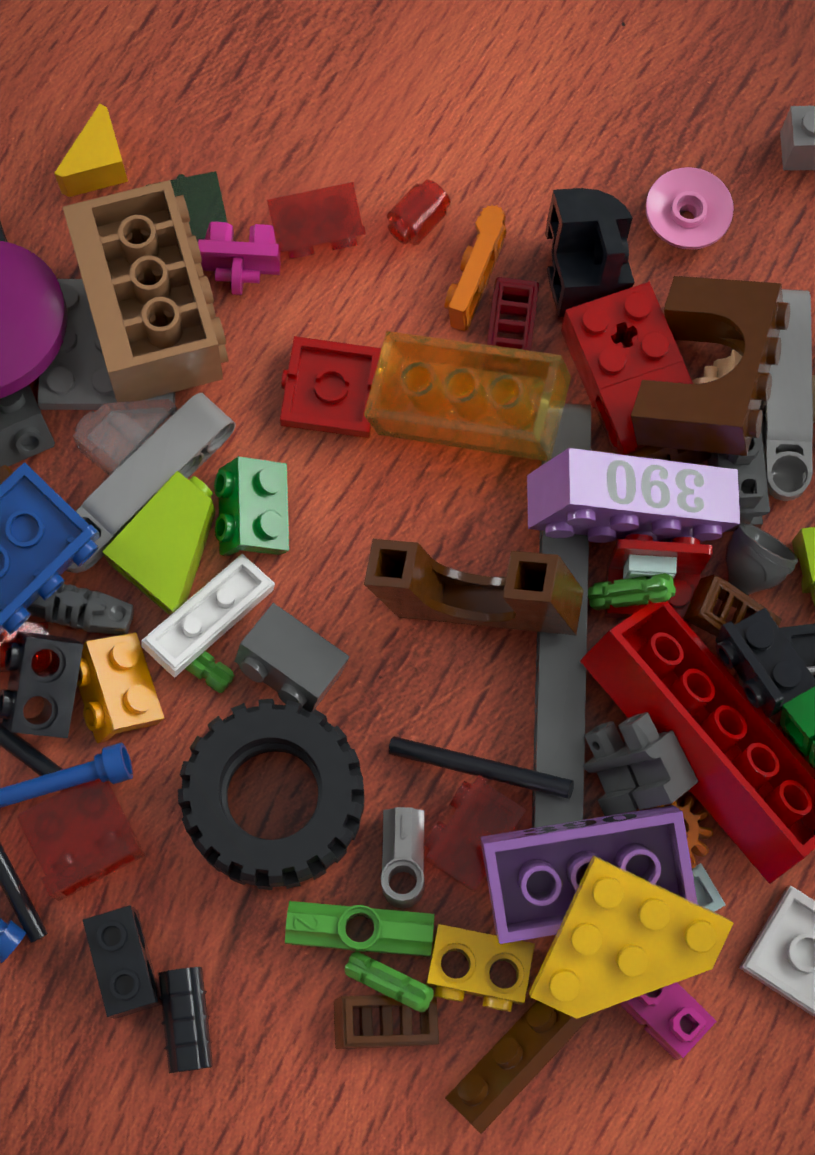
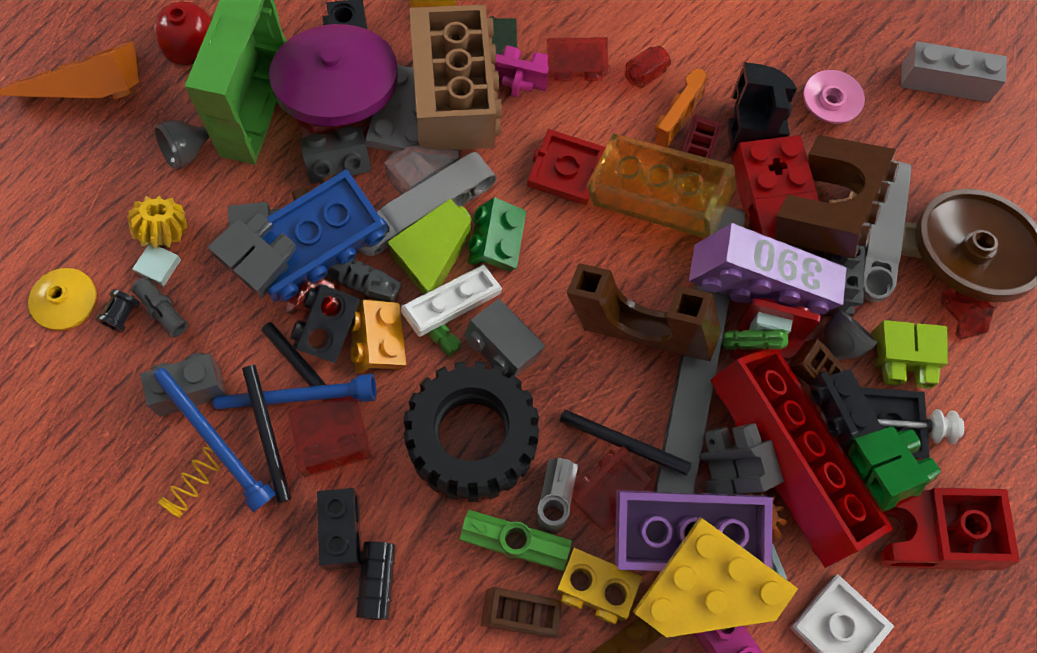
camera: 10 degrees right, 5 degrees down
bright green axle [344,952,434,1012] -> none

